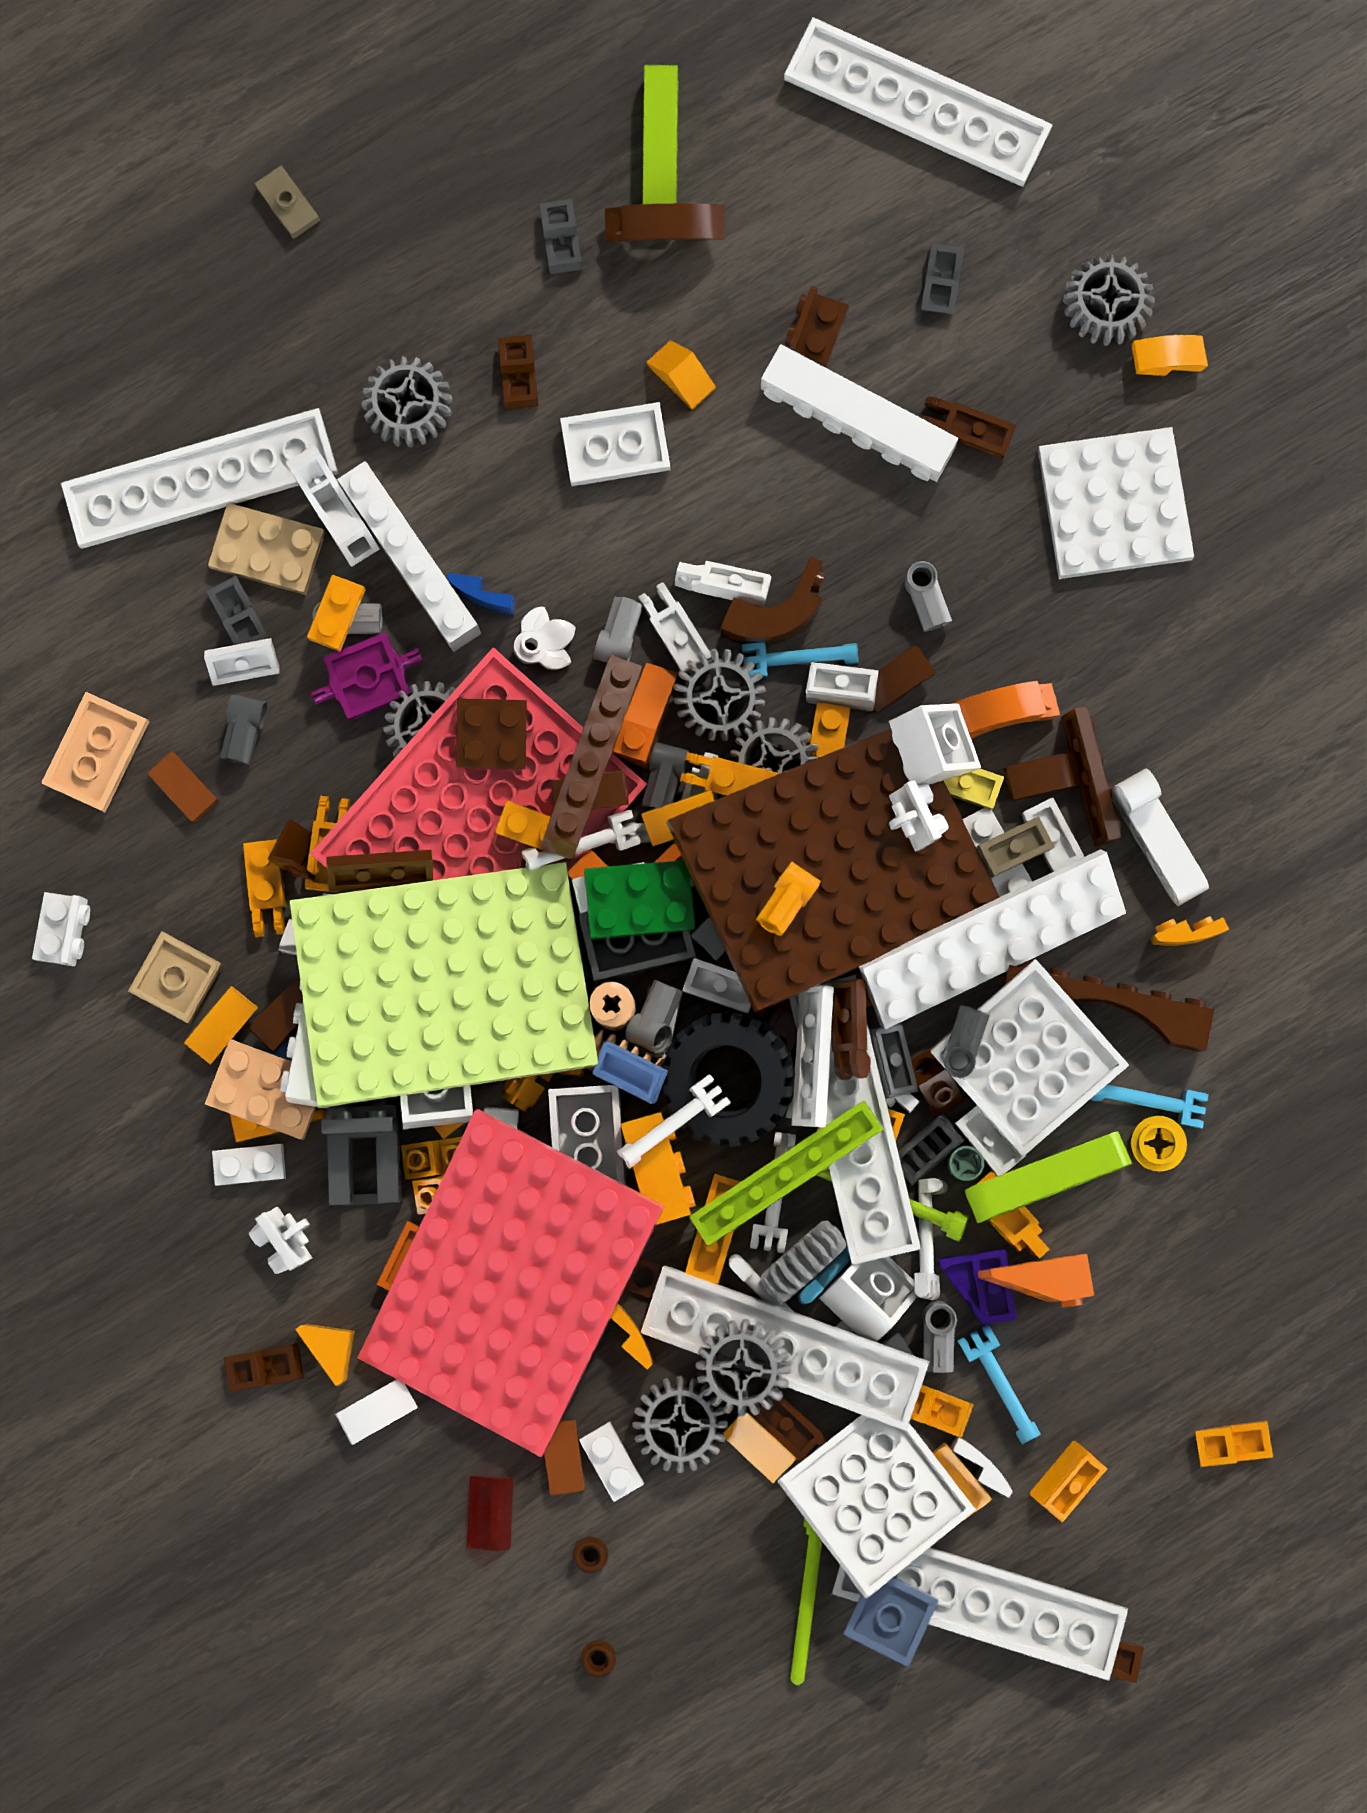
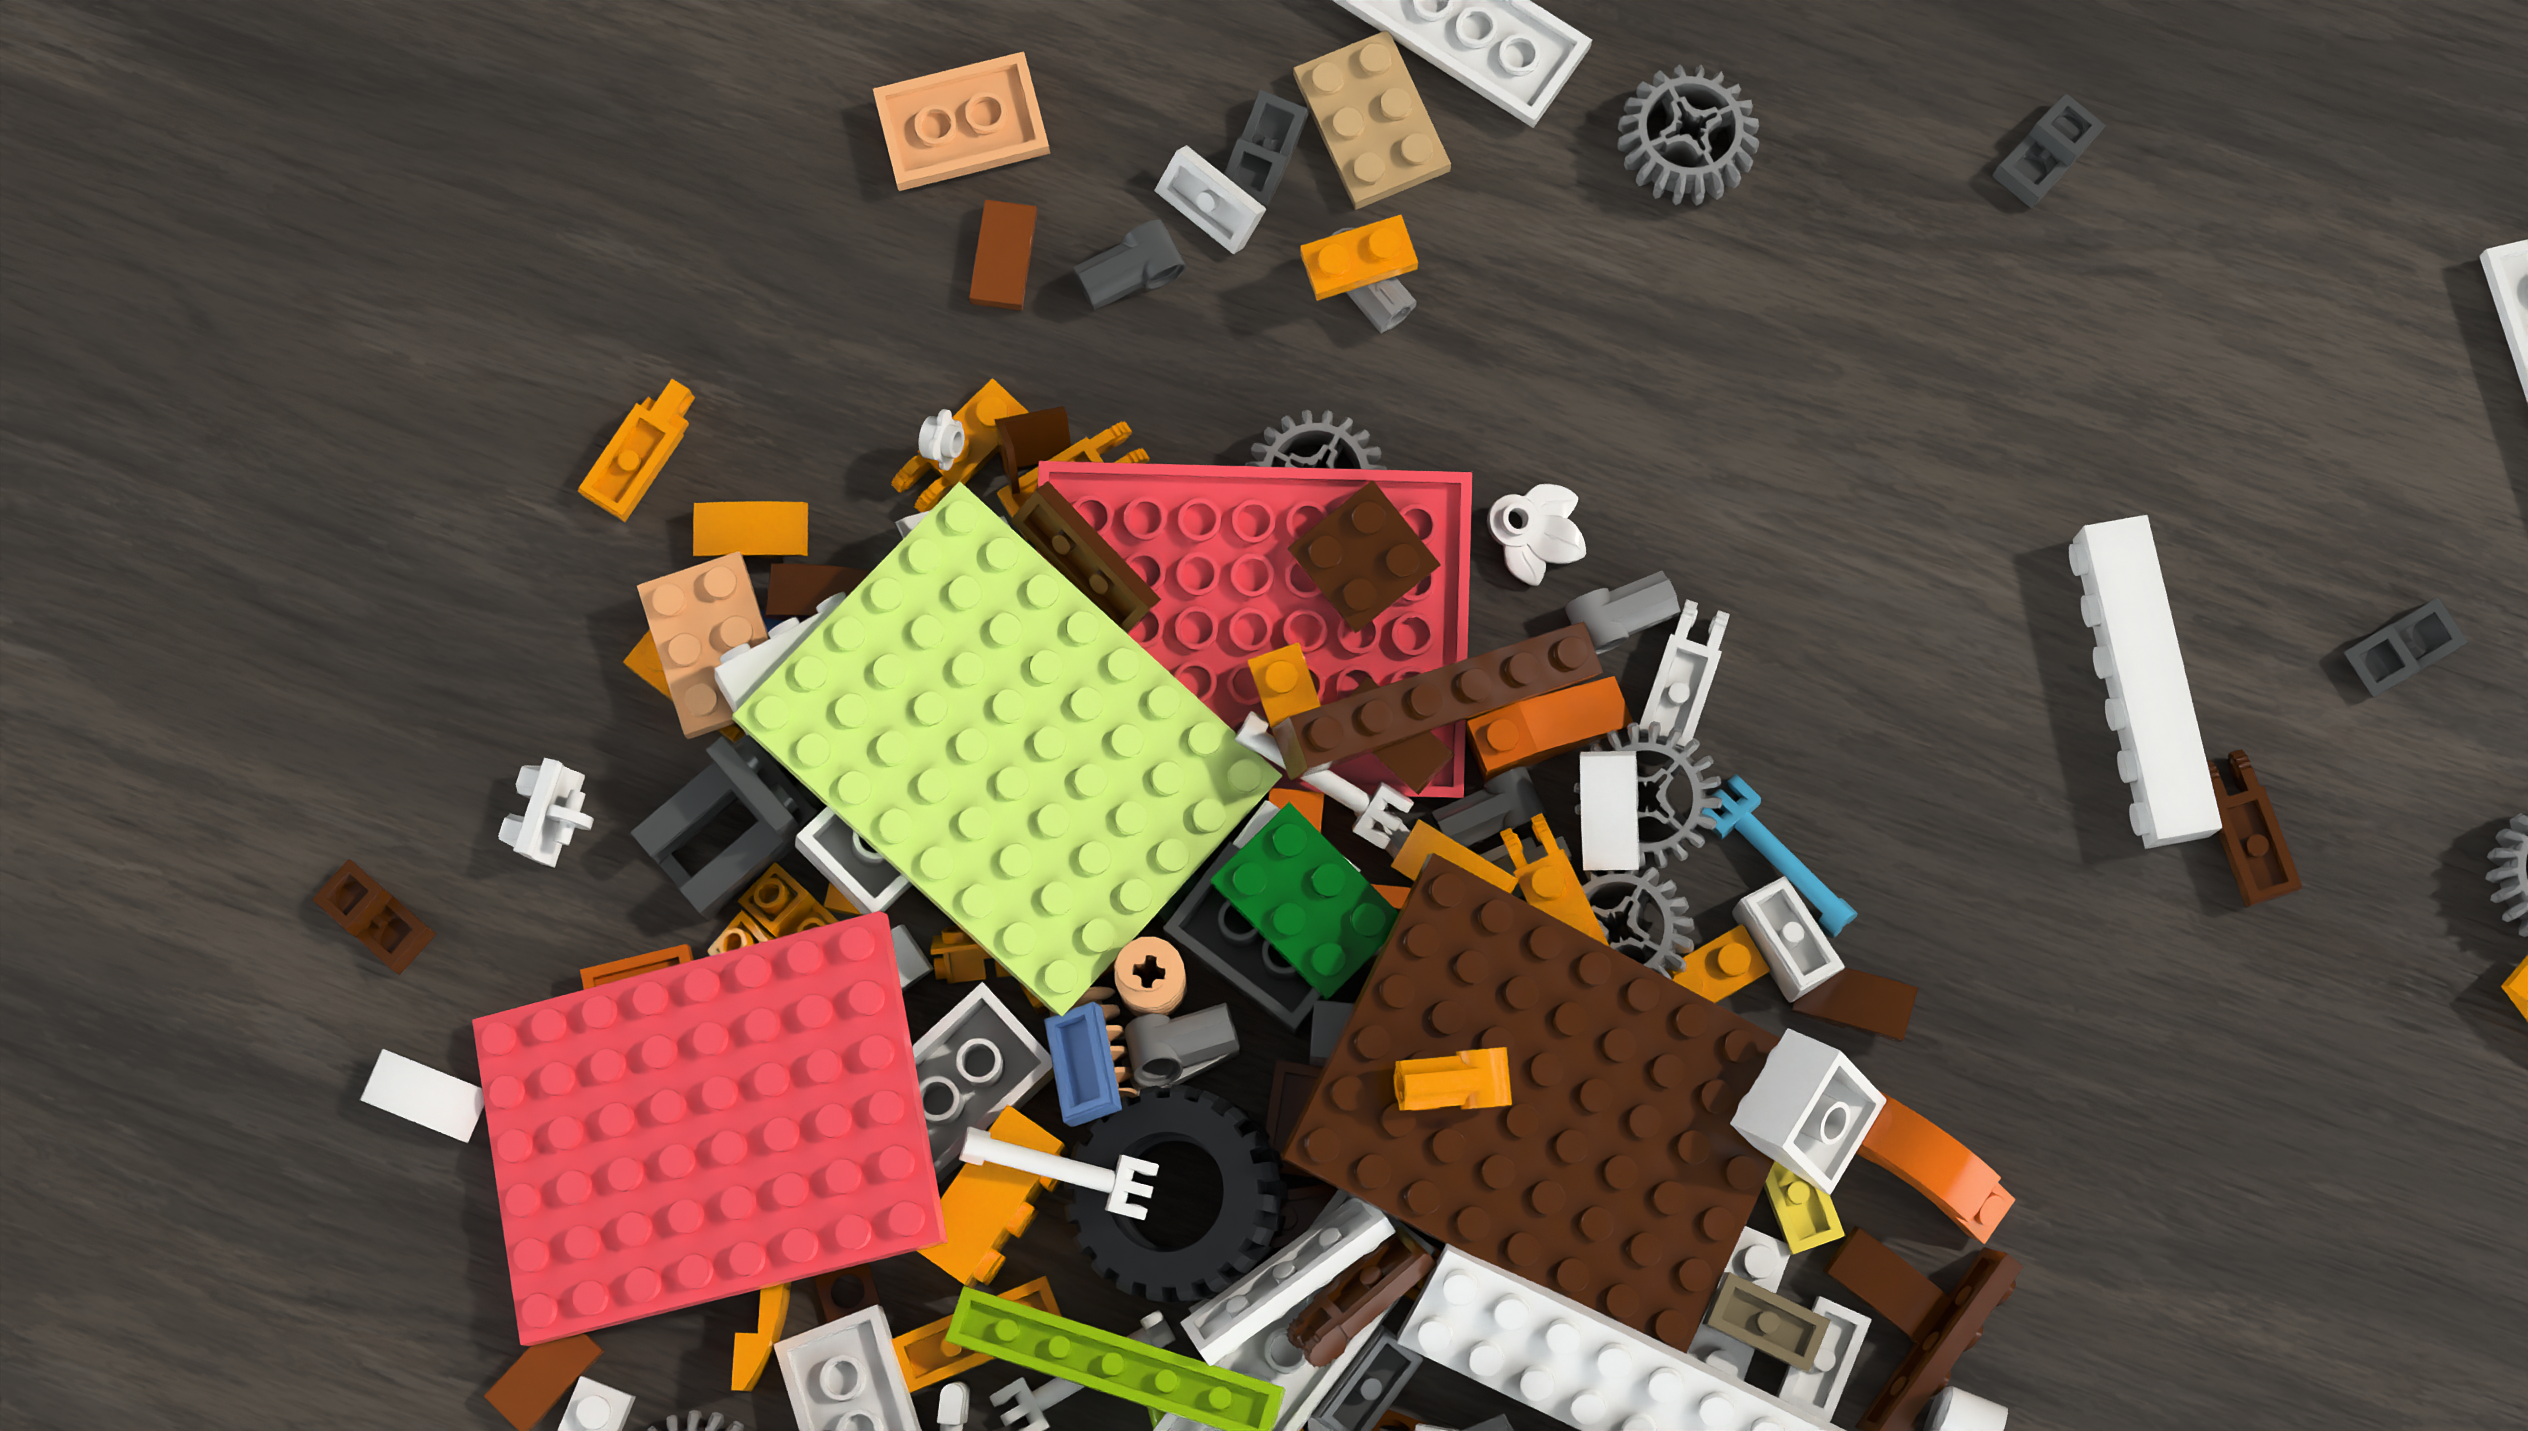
camera: 45 degrees right, 5 degrees down
white bracket [32,892,90,967] -> none
tan plate [128,931,223,1024] -> none
white plate [212,1144,286,1186] -> none
white arch [286,445,380,567] -> none
light orange slope [295,1324,355,1387] -> none
magenta plate [311,632,423,722] -> none
white brick [337,461,481,652] -> none
blue slope [447,573,516,616] -> none
clear red slope [467,1476,513,1551] -> none
reddish brown slope [498,335,538,410] -> none
white plate [560,402,670,486] -> none
reddish brown arch [605,203,725,243] -> none
lime beam [643,65,678,204] -> none
light orange slope [646,340,716,411] -> none
white hinge [675,561,771,607] -> none
white plate [682,958,751,1014] -> none
reddish brown arch [720,557,826,645] -> none
reddish brown bracket [785,286,849,368] -> none
white hips [888,780,949,852] -> none
light grey piece [904,561,952,632] -> none
white plate [1038,427,1194,579] -> none
none -> light orange hinge [578,379,695,522]
none -> white plate [919,409,965,471]
none -> white slope [1580,751,1640,870]

